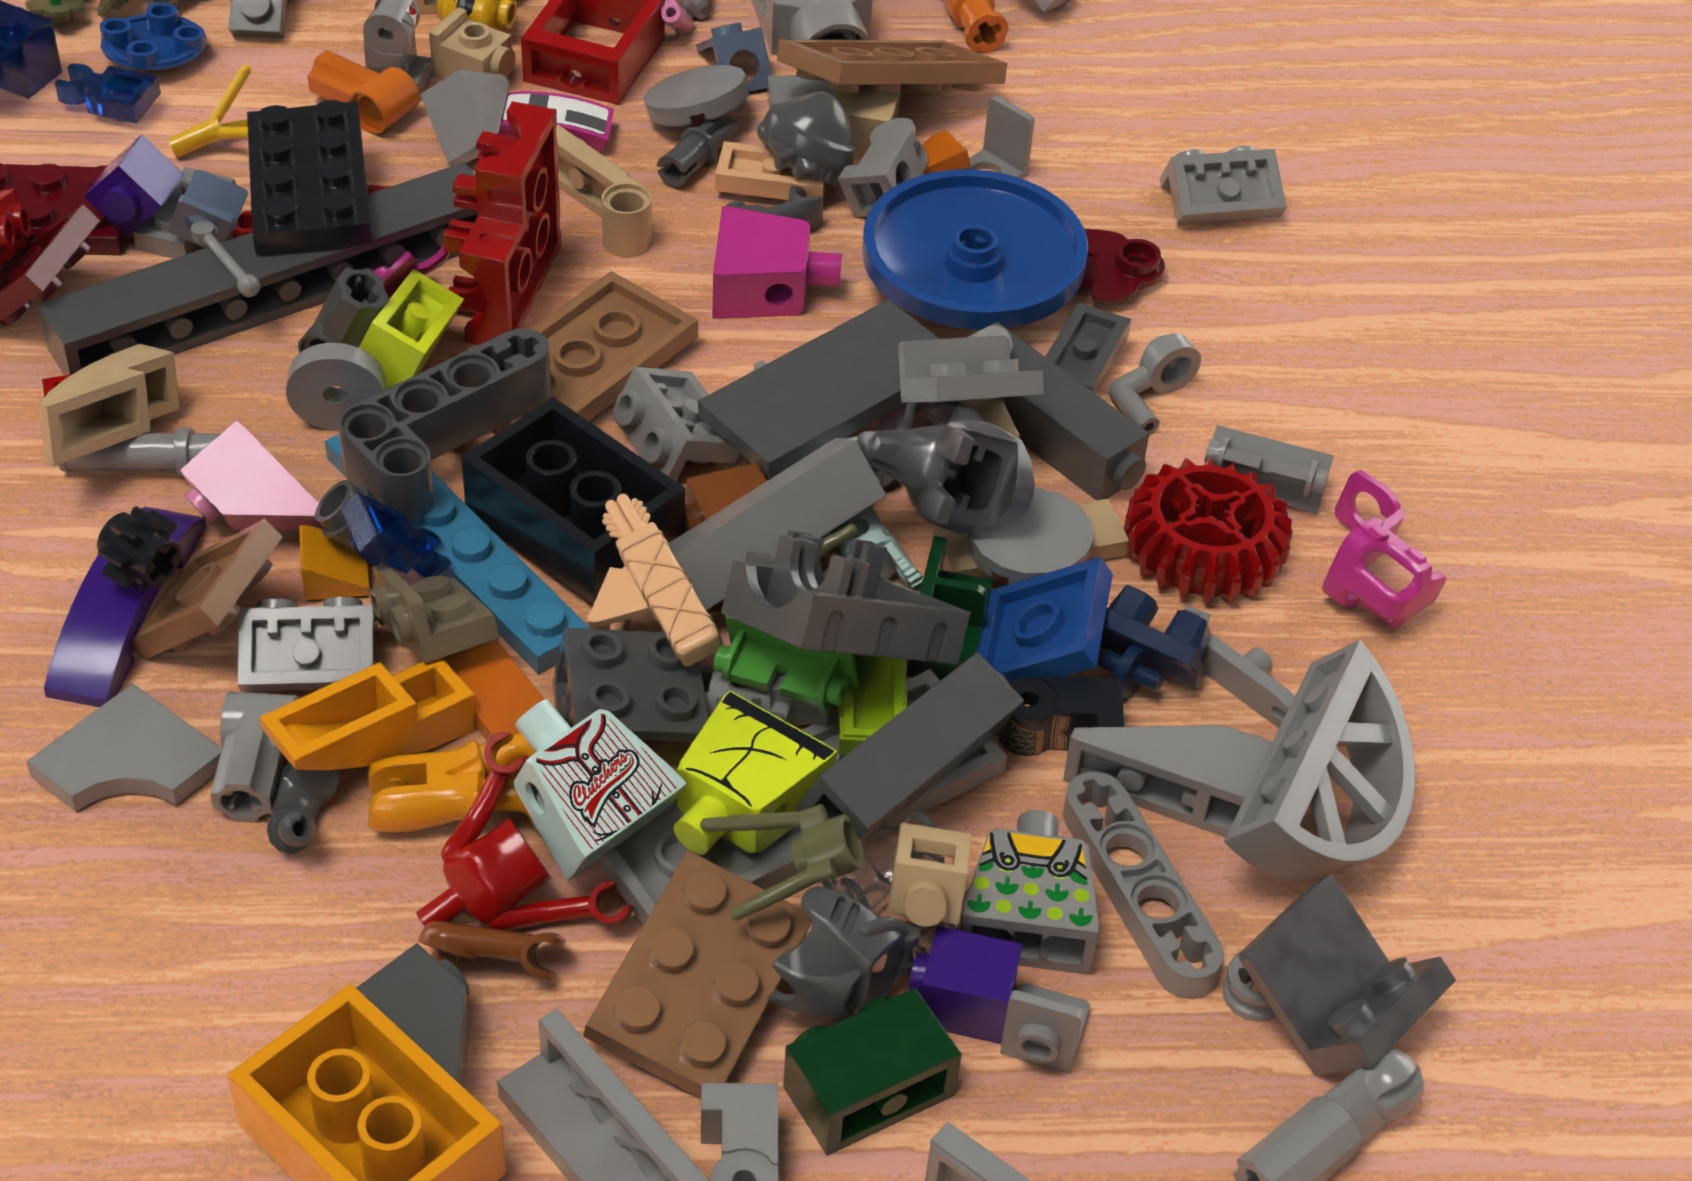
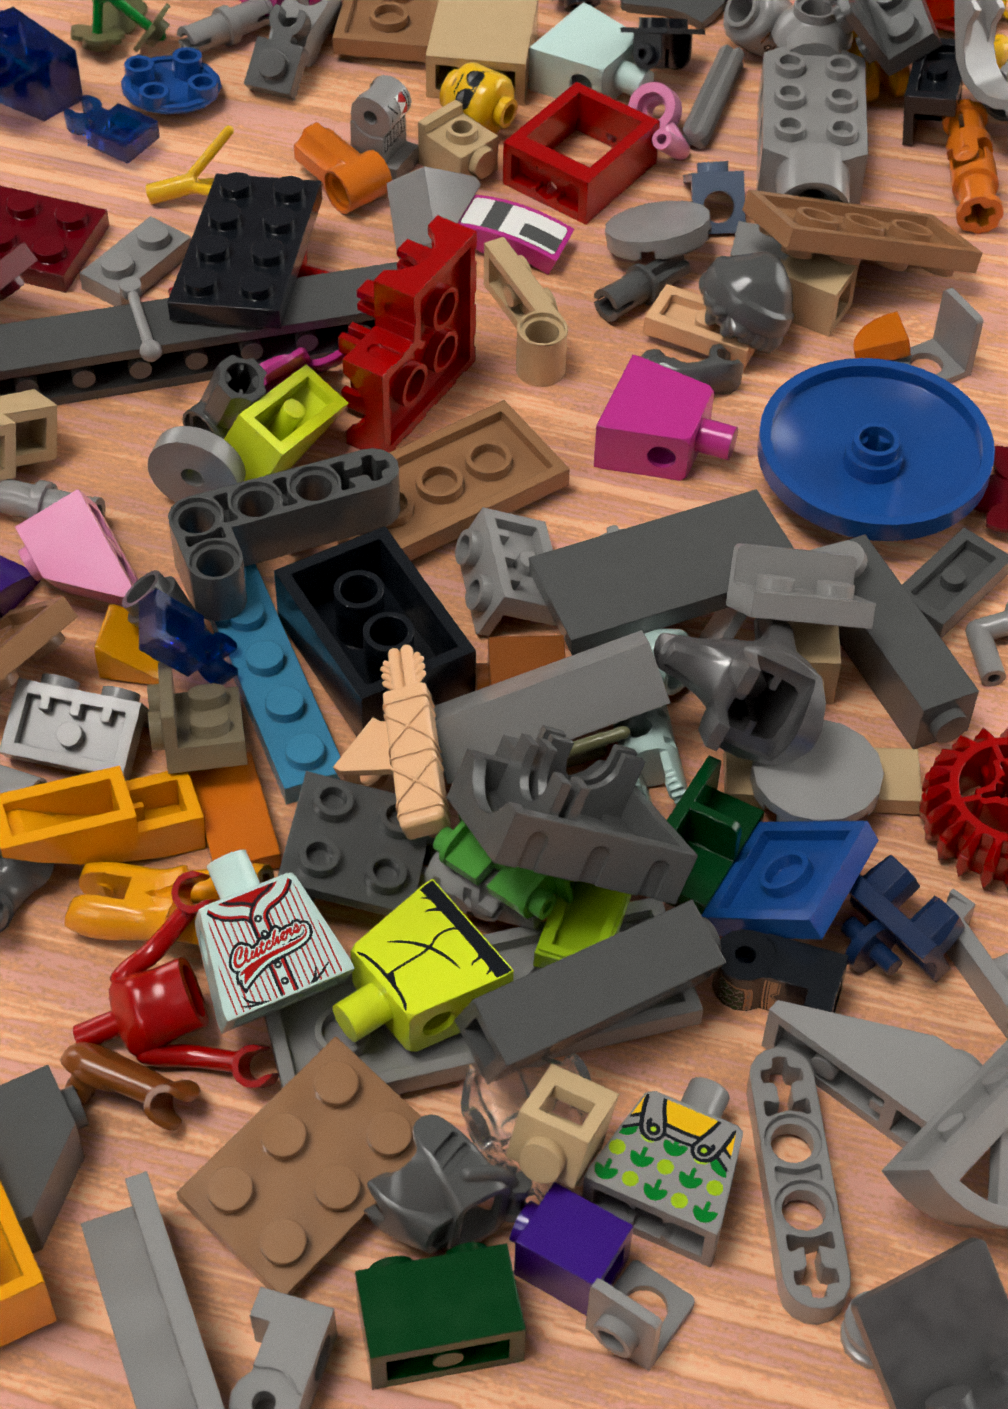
camera: 20 degrees right, 5 degrees up
dark purple brick [84,134,184,236] -> none
sand blue bracket [168,170,248,248] -> none
olive plant [700,804,865,921] -> none
light grey leg [838,118,929,217] -> none

